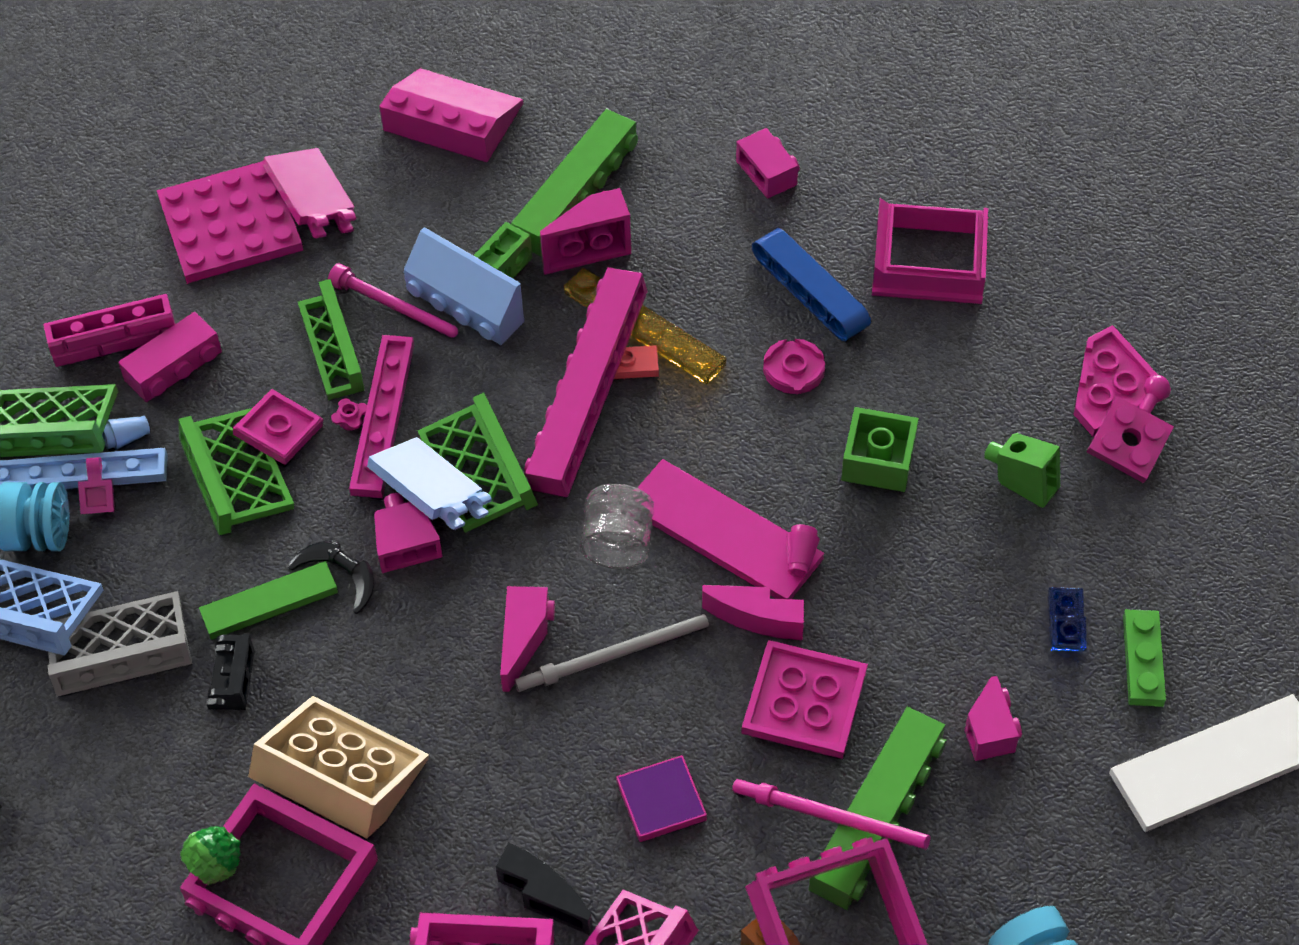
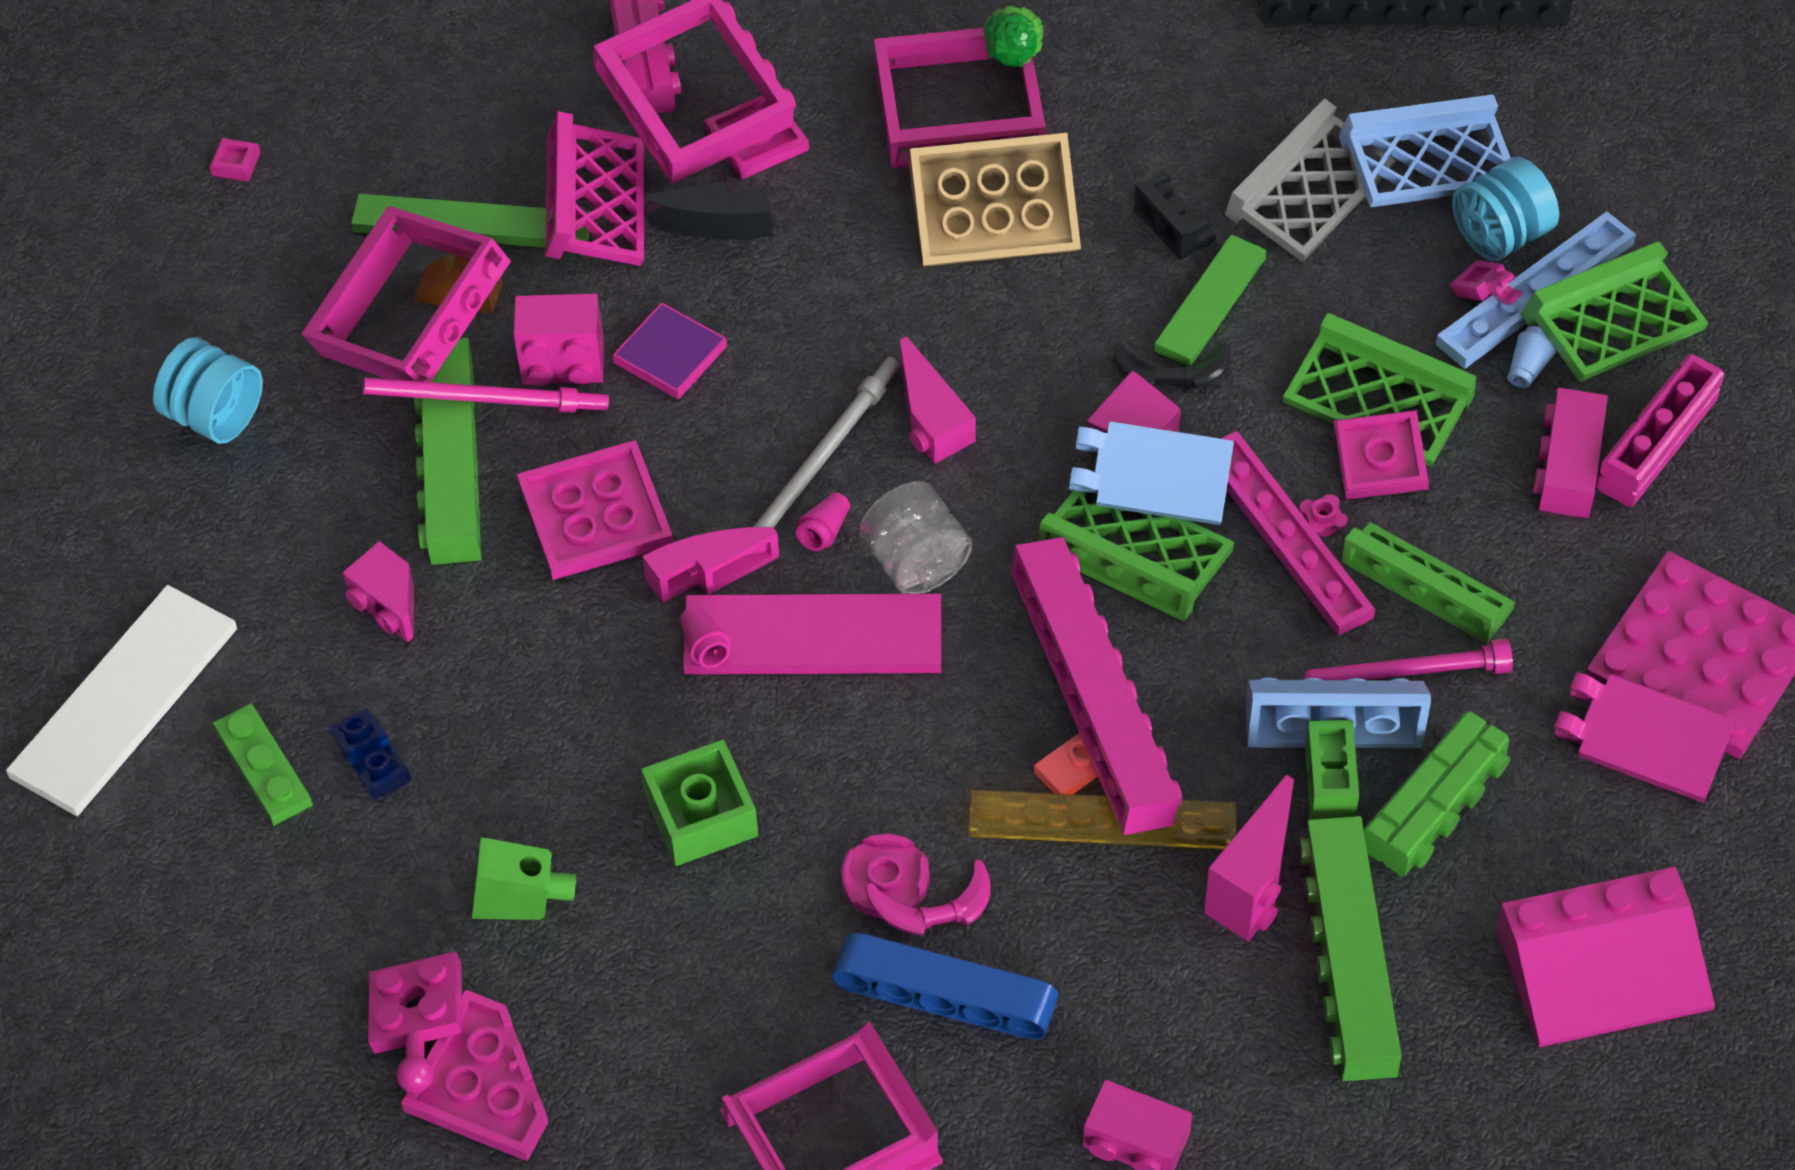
camera: 145 degrees right, 0 degrees up
none -> dark pink brick [514,294,604,386]
none -> dark pink cone [796,492,850,551]
none -> dark pink piece [866,859,991,936]
none -> bright green brick [1364,711,1510,877]

